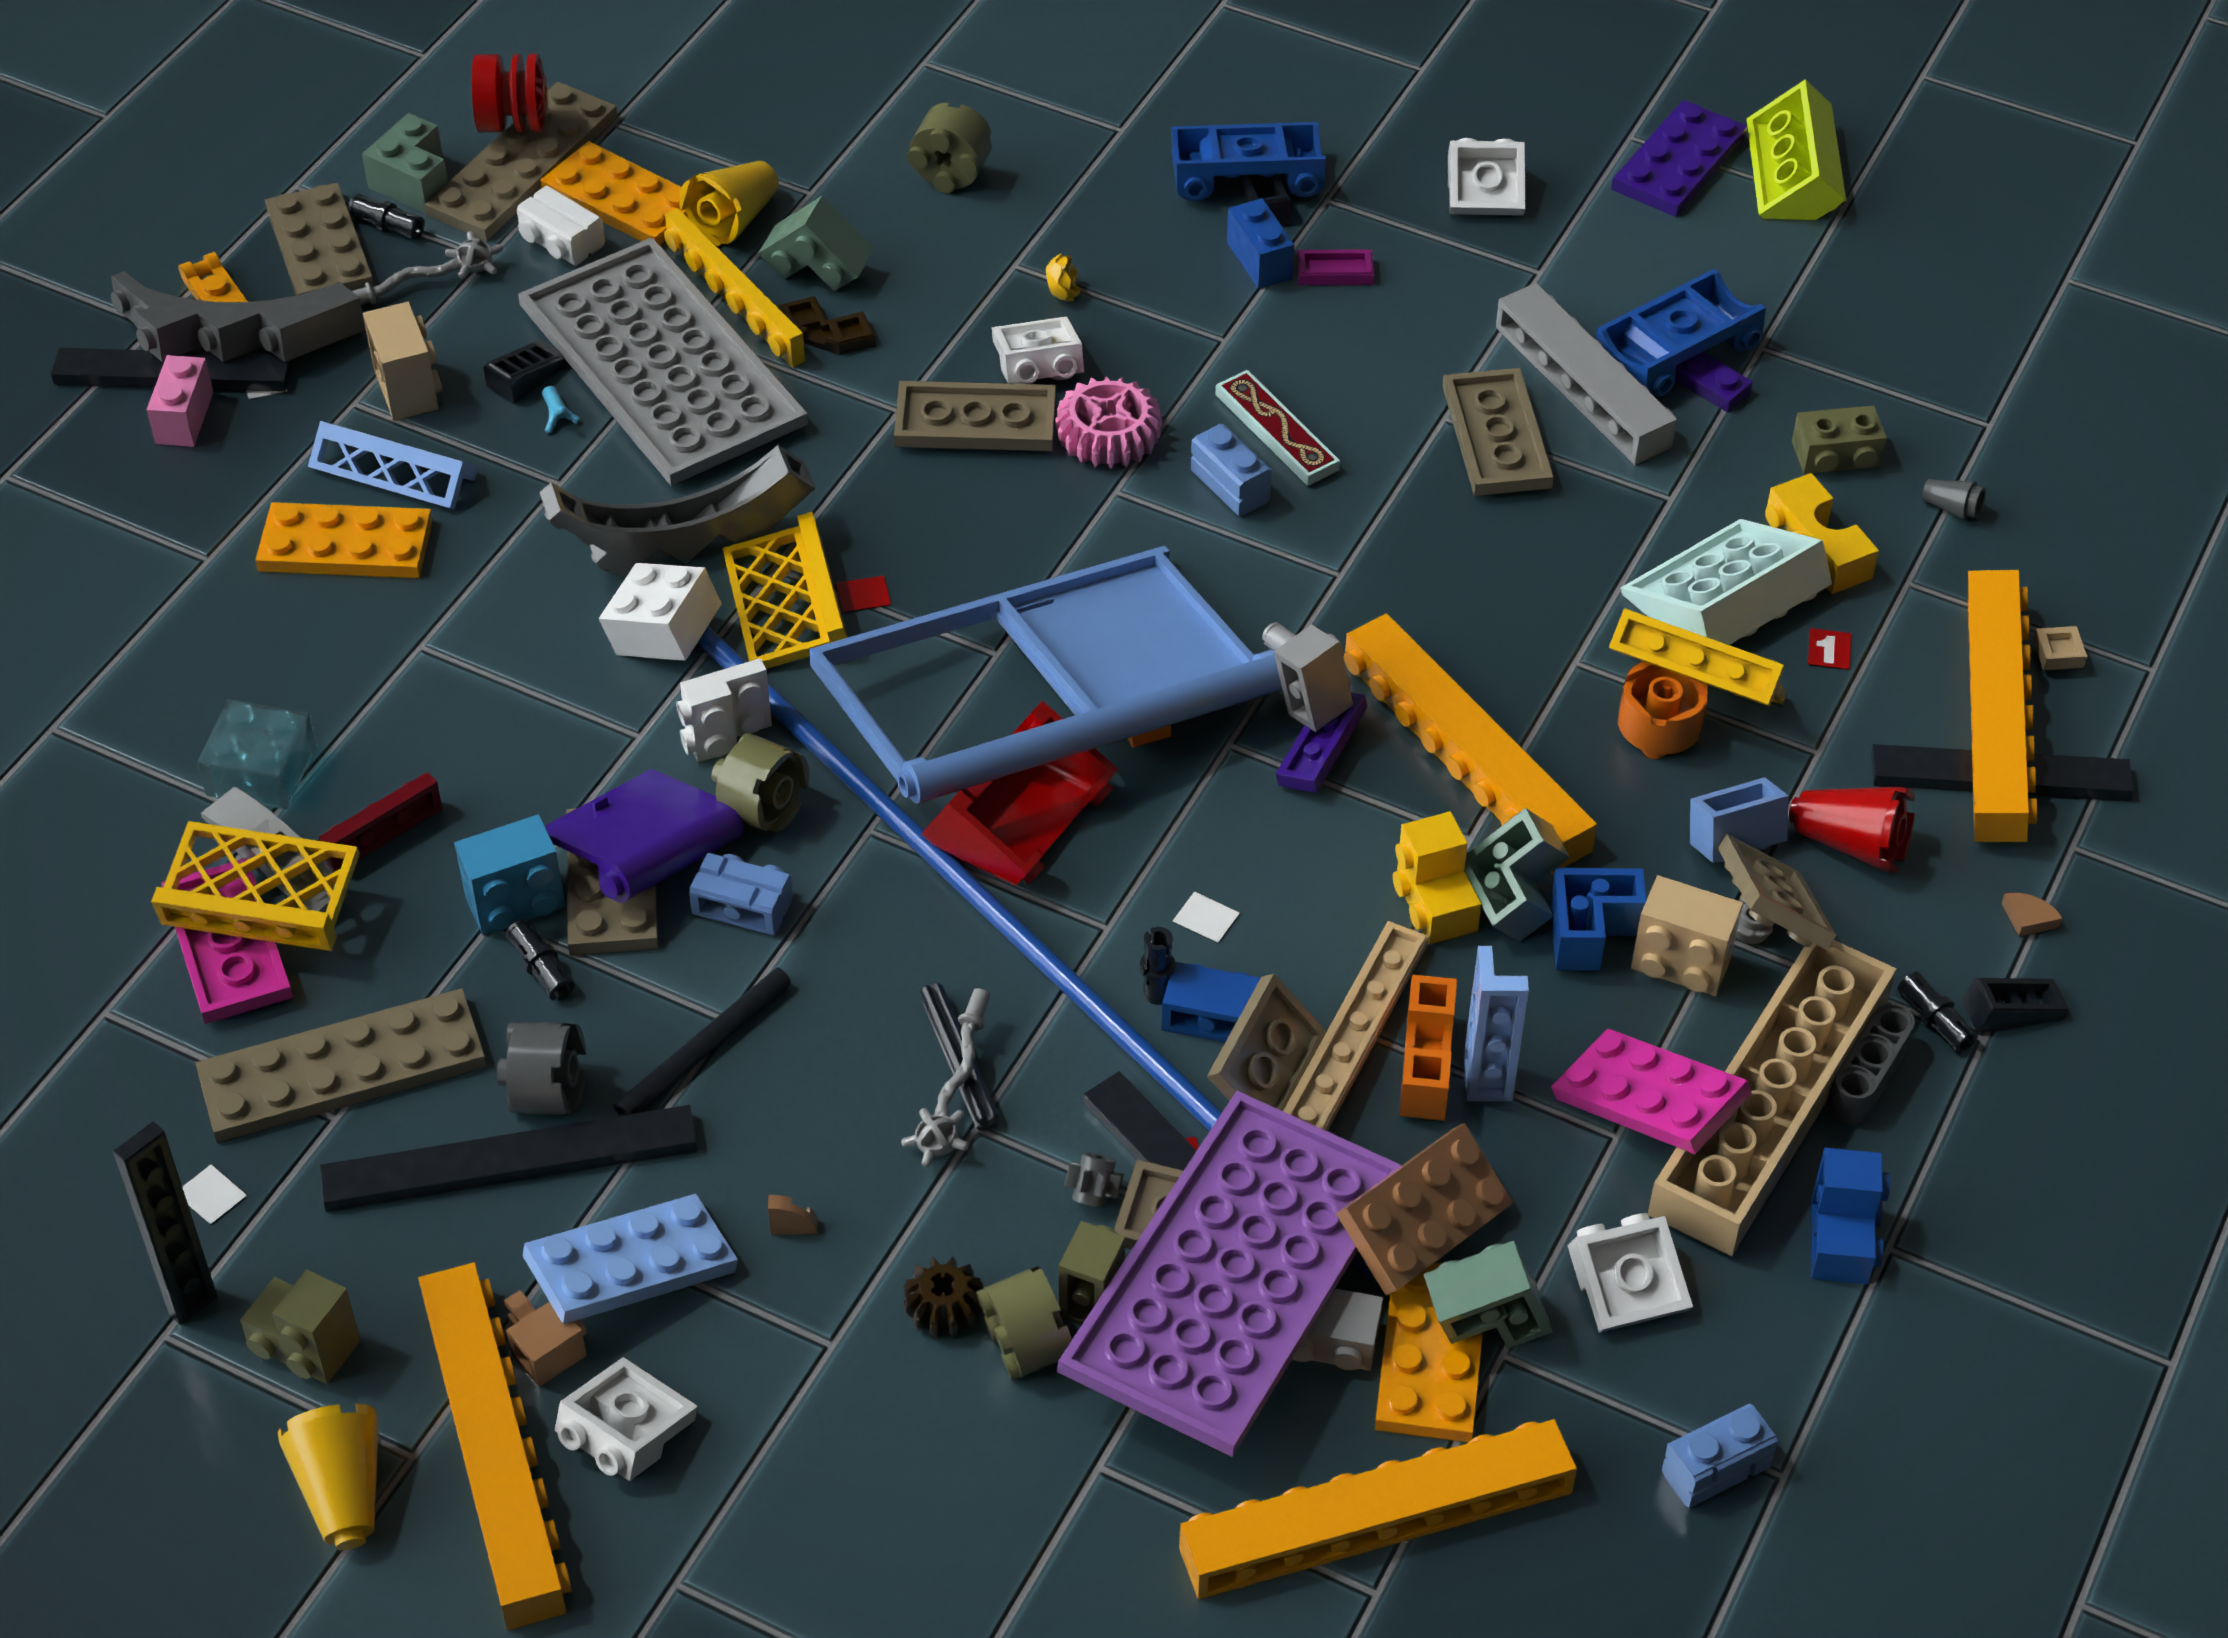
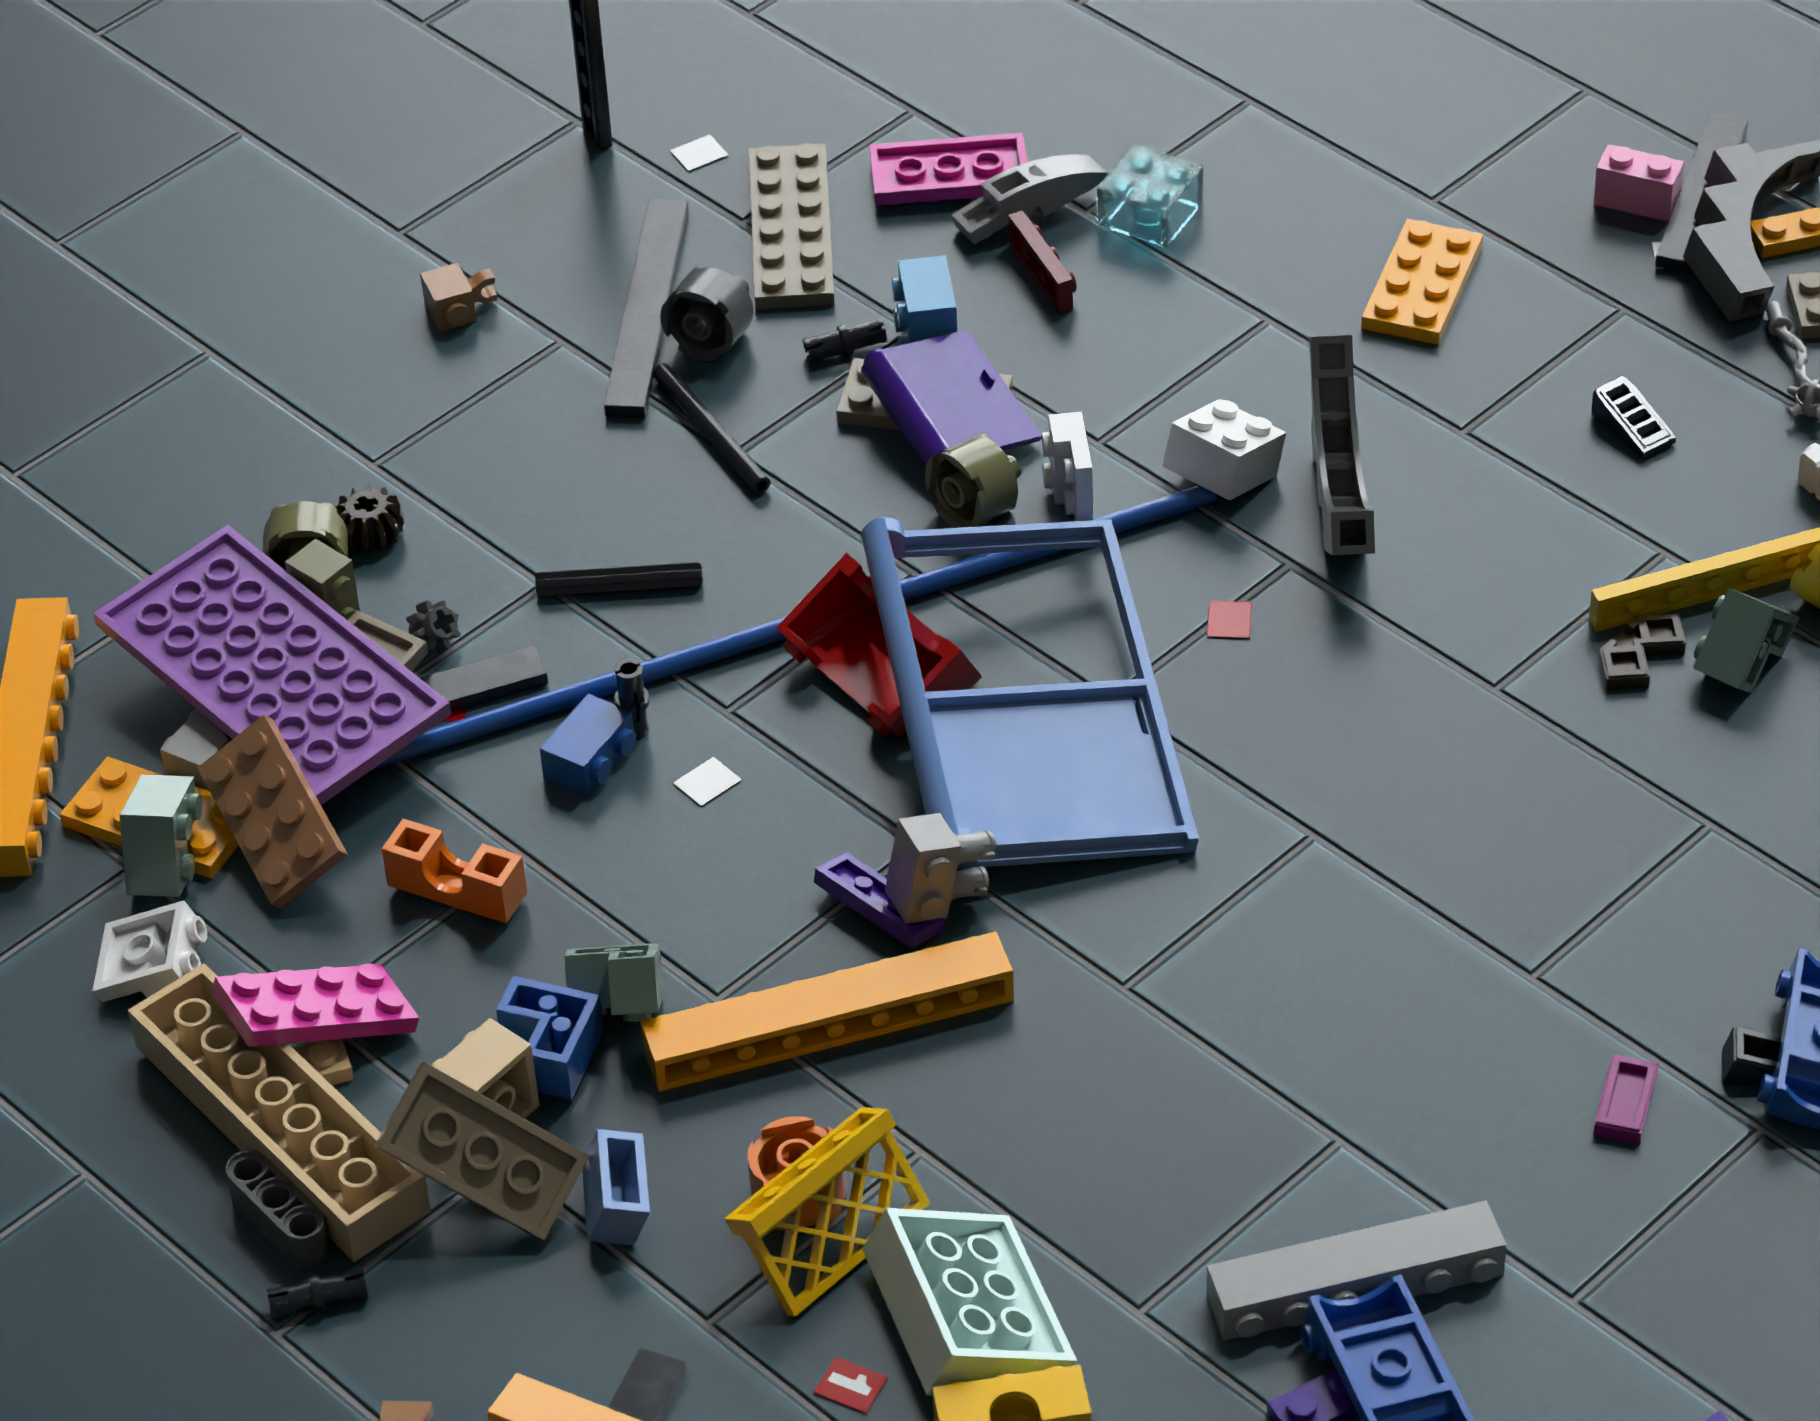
camera: 110 degrees right, 5 degrees down
yellow fence [151,821,360,951] -> none
olive brick [240,1269,361,1384] -> none
yellow cone [278,1404,379,1550] -> none
light blue fence [308,421,478,509] -> none
tan brick [363,301,442,421] -> none
light orange brick [418,1262,572,1630] -> none
light grey plate [518,237,808,486] -> none
light blue plate [523,1194,738,1324] -> none
medium azure bar [542,386,580,434] -> none
white plate [554,1357,698,1481] -> none
medium blue brick [689,853,793,936] -> none
yellow fence [722,511,848,669] -> none
medium nougat tile [768,1195,818,1235] -> none
dark tan plate [894,381,1056,451] -> none
light grey piece [902,988,990,1167] -> none
white plate [992,316,1084,384] -> none
yellow plate [1046,254,1081,301] -> none
bright pink gear [1056,375,1162,469] -> none
medium blue brick [1191,423,1272,517] -> none
dark tan plate [1207,973,1326,1111] -> none
tile [1215,370,1340,486] -> none
blue brick [1227,198,1294,289] -> none
tan tile [1283,921,1429,1131] -> none
yellow brick [1392,811,1481,945] -> none
dark tan plate [1443,368,1554,496] -> none
white plate [1448,138,1525,216] -> none
light blue fence [1464,946,1529,1101] -> none
red cone [1789,787,1915,873] -> none
blue brick [1811,1148,1890,1284] -> none
black slope [1963,978,2070,1032] -> none

